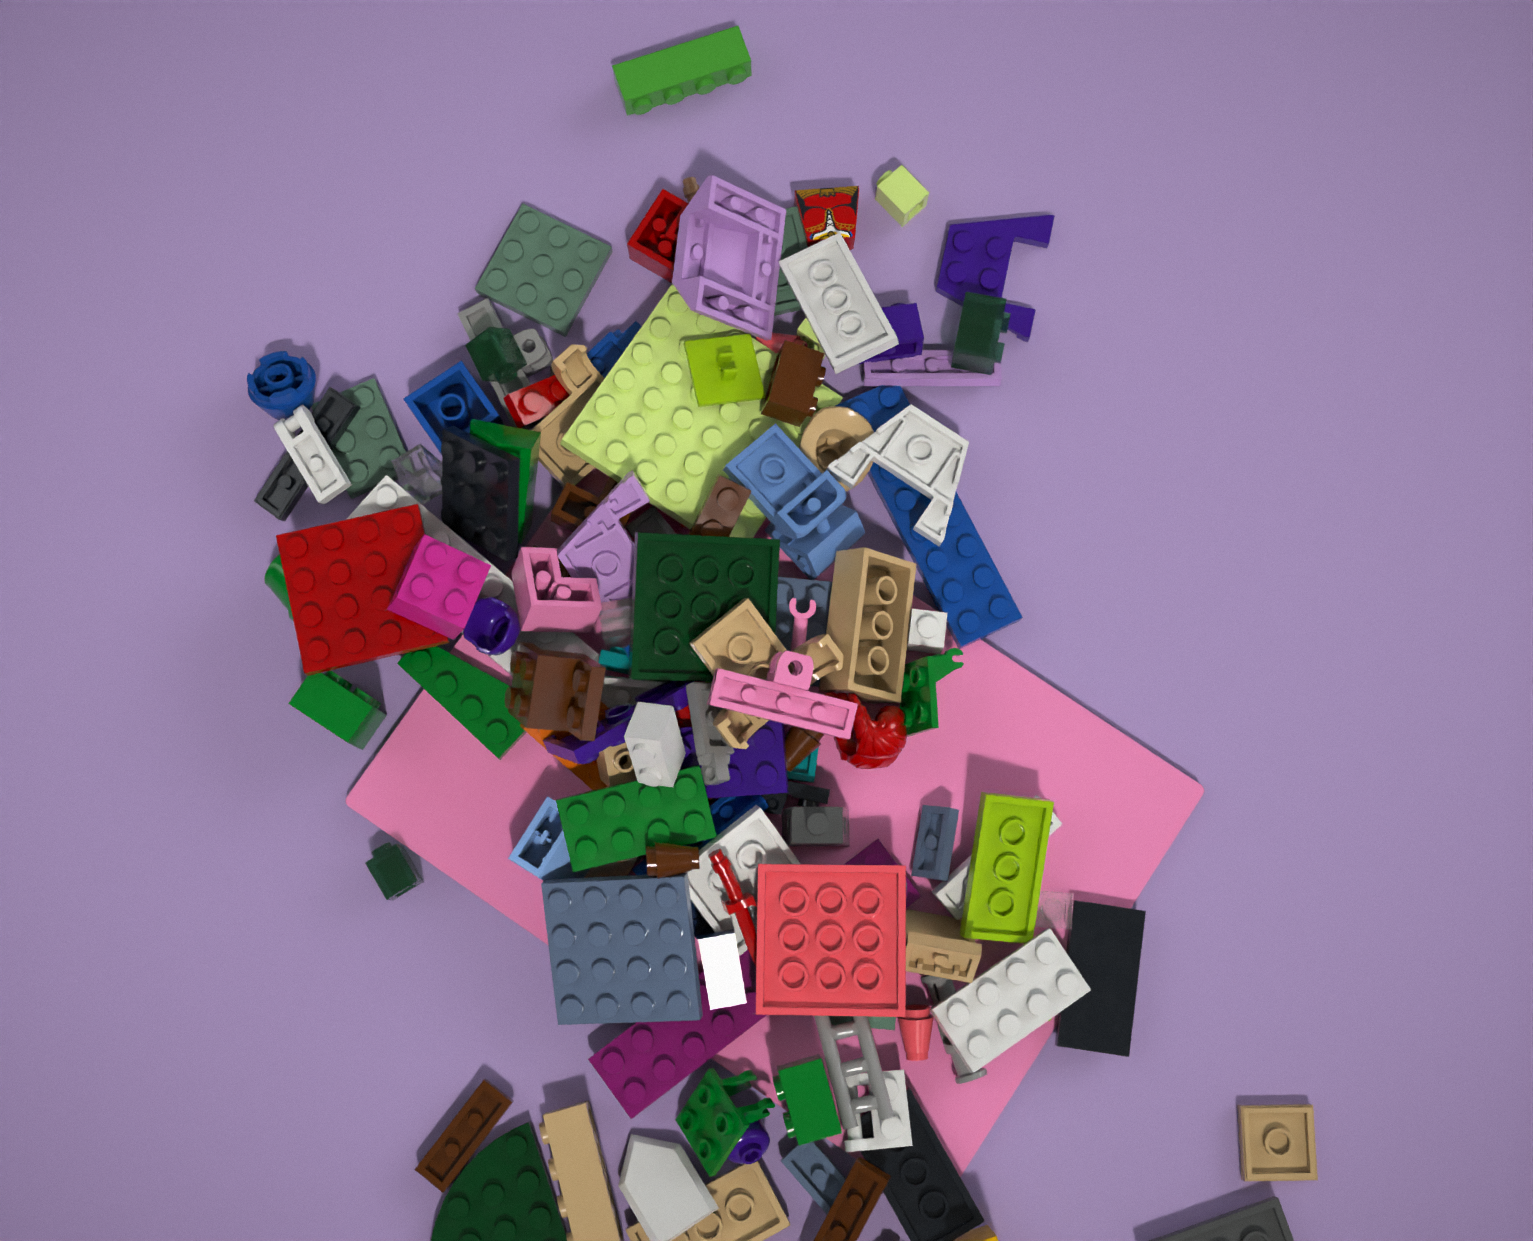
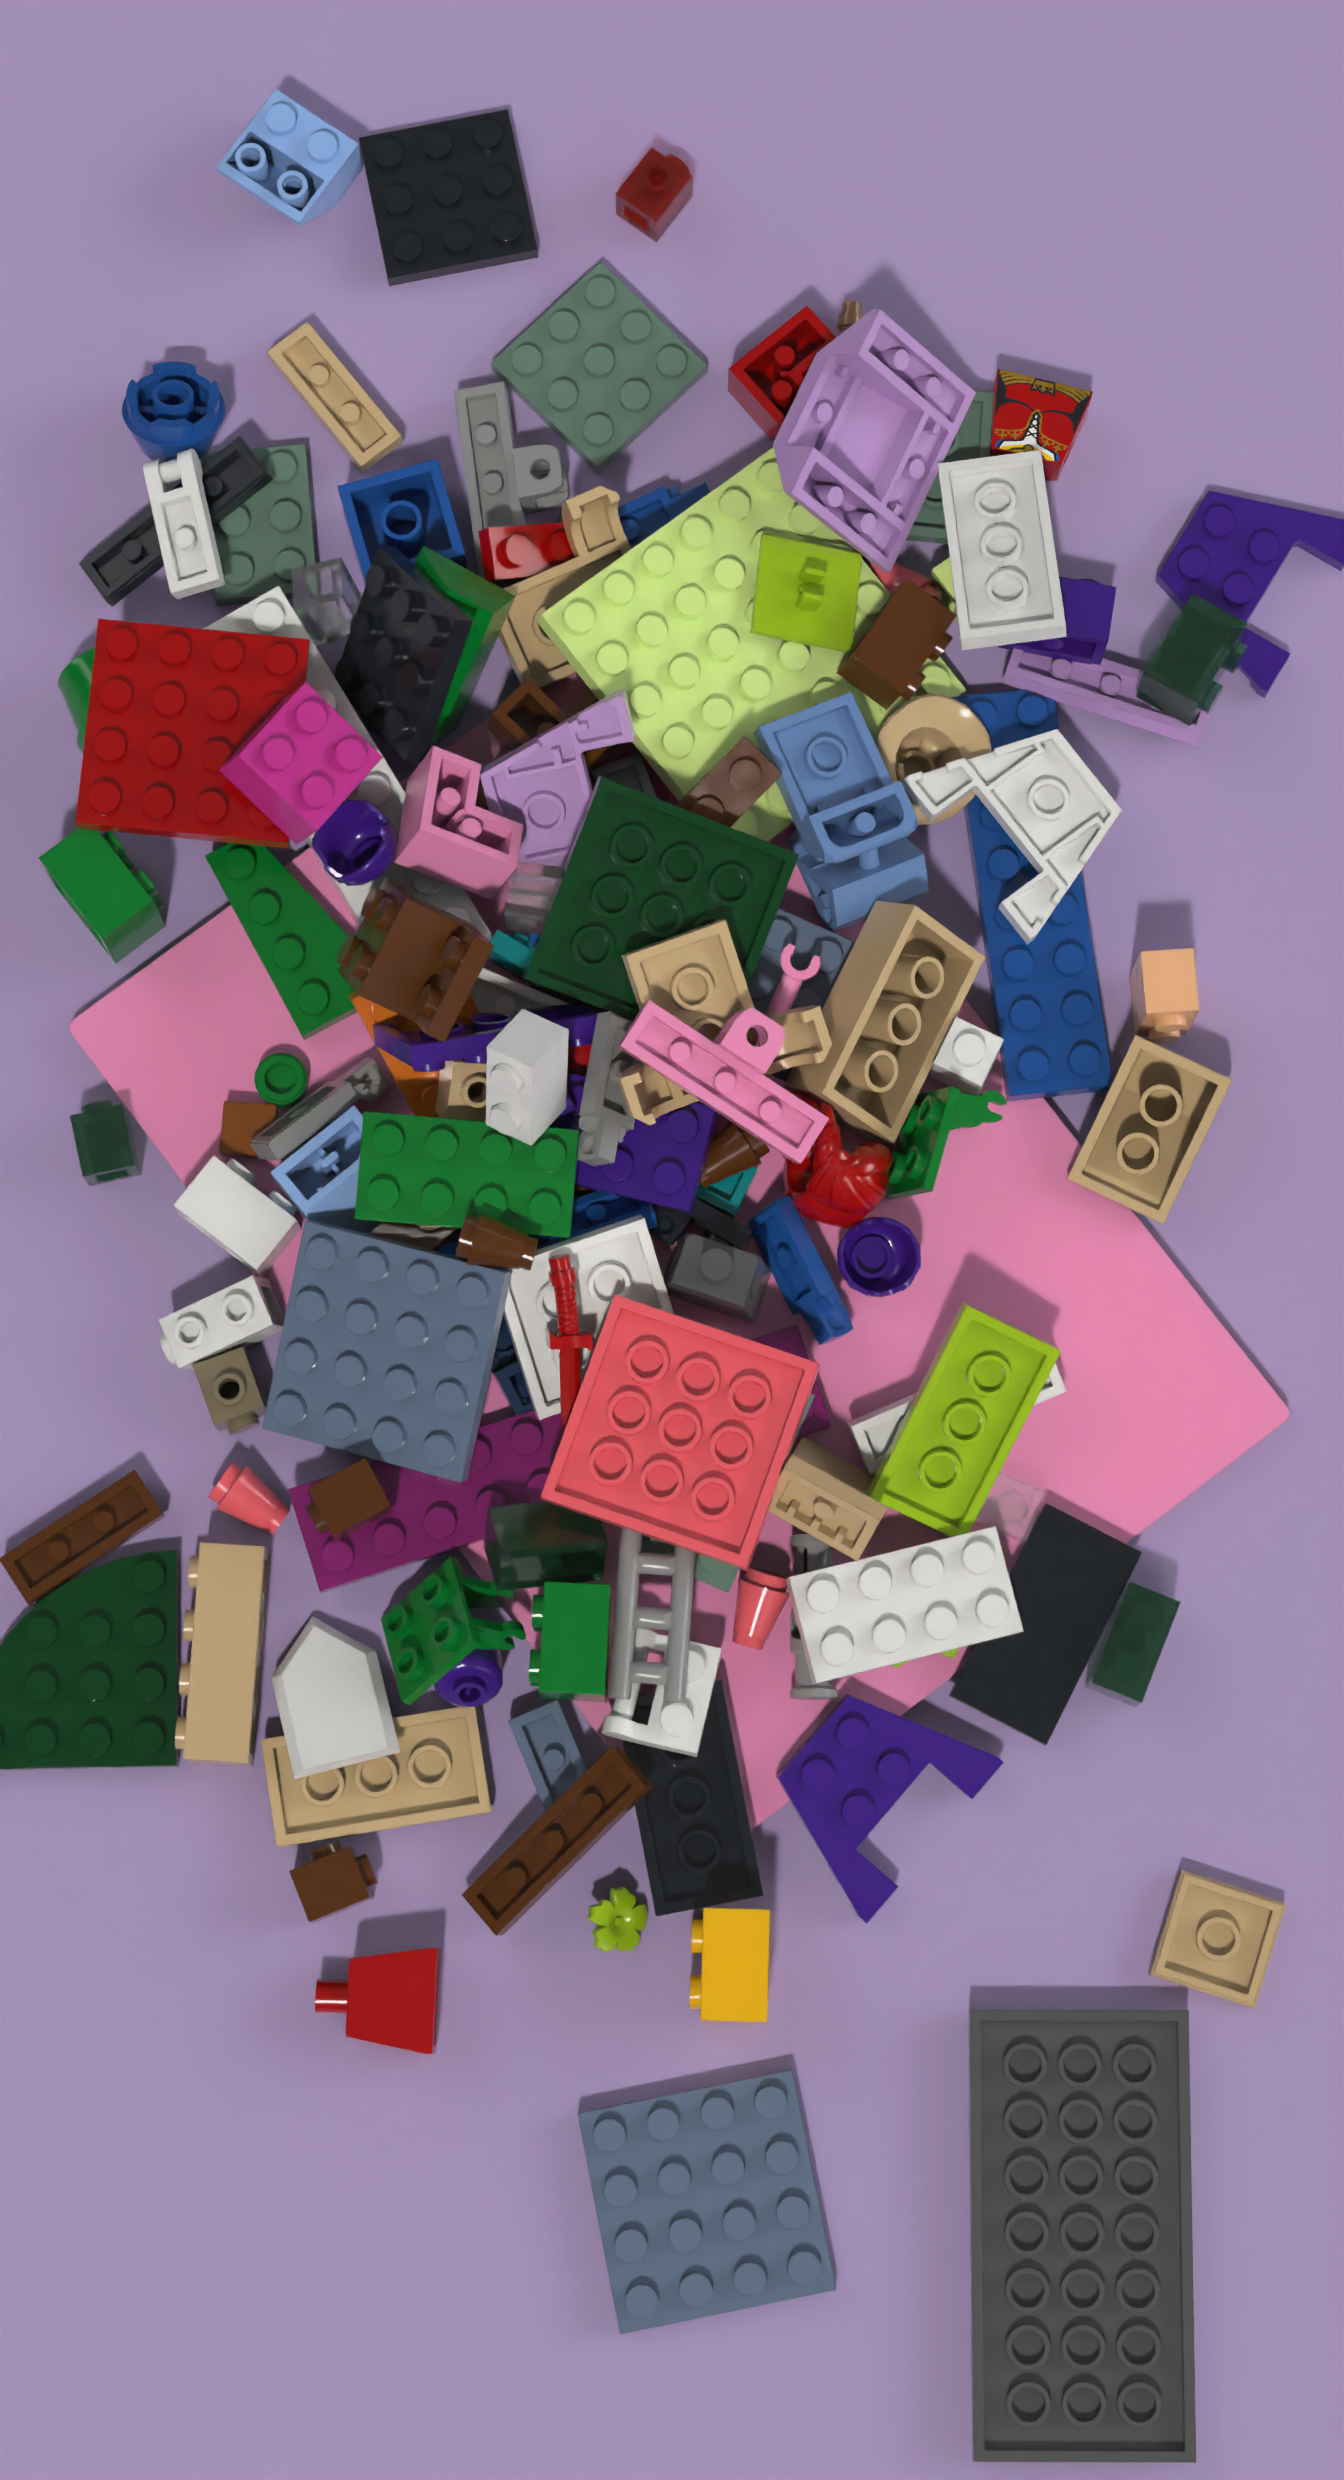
camera: 20 degrees right, 0 degrees up
clear green brick [465,327,527,384] -> none
bright green brick [612,25,752,116] -> none
tile [698,929,747,1010] -> none
yellowish green brick [875,165,929,227] -> none
sand blue plate [911,805,959,881] -> none
none -> white brick [159,1275,285,1371]
none -> white brick [173,1155,301,1278]
none -> dark tan brick [193,1347,267,1435]
none -> coral cone [208,1462,290,1535]
none -> light blue slope [216,89,363,227]
none -> dark orange tile [219,1101,278,1159]
none -> light grey hinge [250,1058,389,1162]
none -> green tile [254,1053,309,1108]
none -> tan plate [267,322,403,473]
none -> reddish brown brick [305,1458,394,1542]
none -> black plate [359,109,538,286]
none -> clear green brick [483,1501,608,1591]
none -> clear red brick [615,147,693,243]
none -> blue hinge [748,1195,854,1345]
none -> dark purple wing [776,1694,1004,1924]
none -> dark purple hair [837,1217,921,1297]
none -> tan slope [1067,1035,1233,1224]
none -> clear green brick [1085,1582,1181,1707]
none -> light nougat brick [1129,948,1199,1044]

